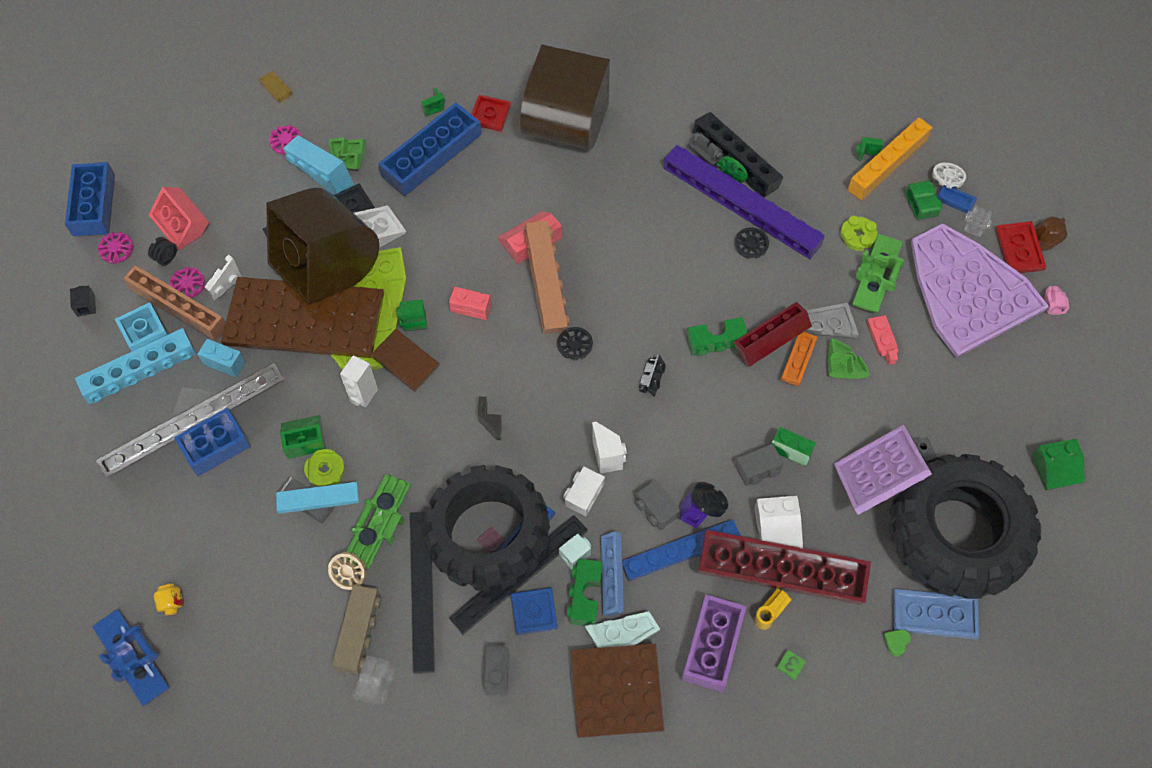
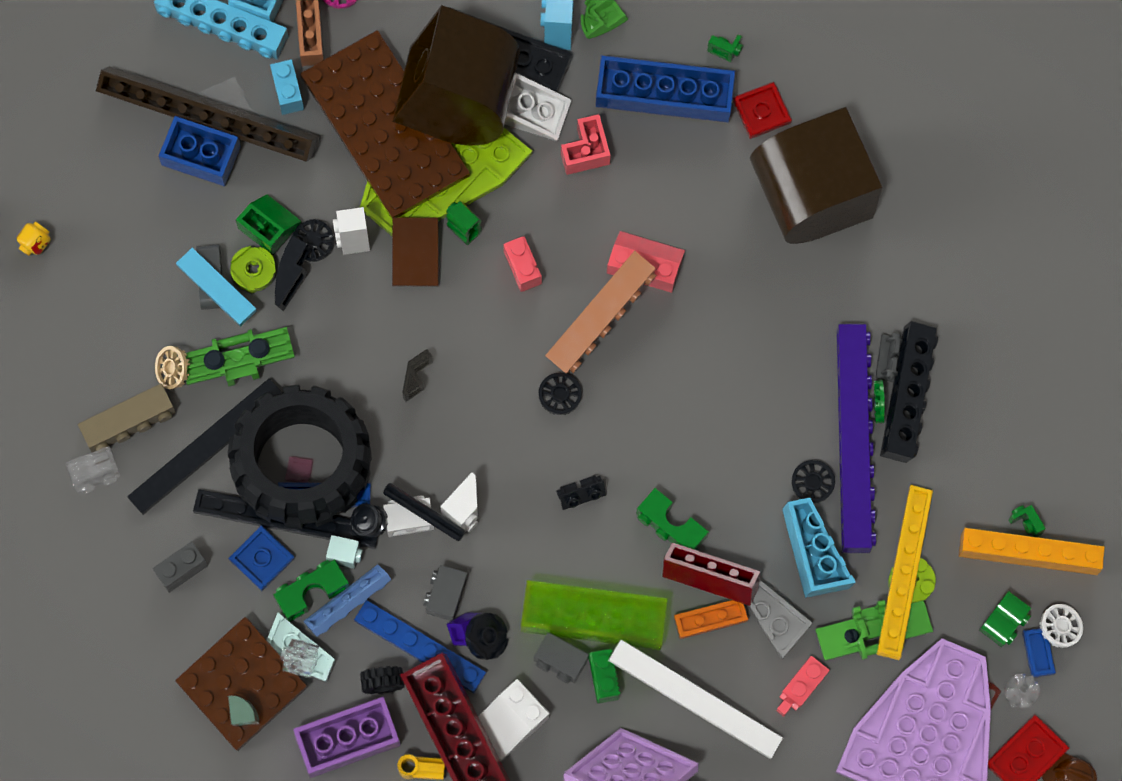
camera: 50 degrees right, 10 degrees up
white wing [205,255,242,300] -> none
bright green brick [828,338,870,379] -> none
none -> sand green brick [228,696,259,726]
none -> black slope [275,235,312,311]
none -> clear brick [281,639,319,678]
none -> black wheel [293,219,334,262]
none -> black wheel [351,503,388,538]
none -> black tyre [360,666,404,694]
none -> black axle [383,483,465,541]
none -> clear neon green brick [521,580,668,650]
none -> coral brick [561,114,611,175]
none -> white tile [608,640,783,759]
none -> medium azure wedge [782,498,856,598]
none -> yellow tile [876,485,933,660]

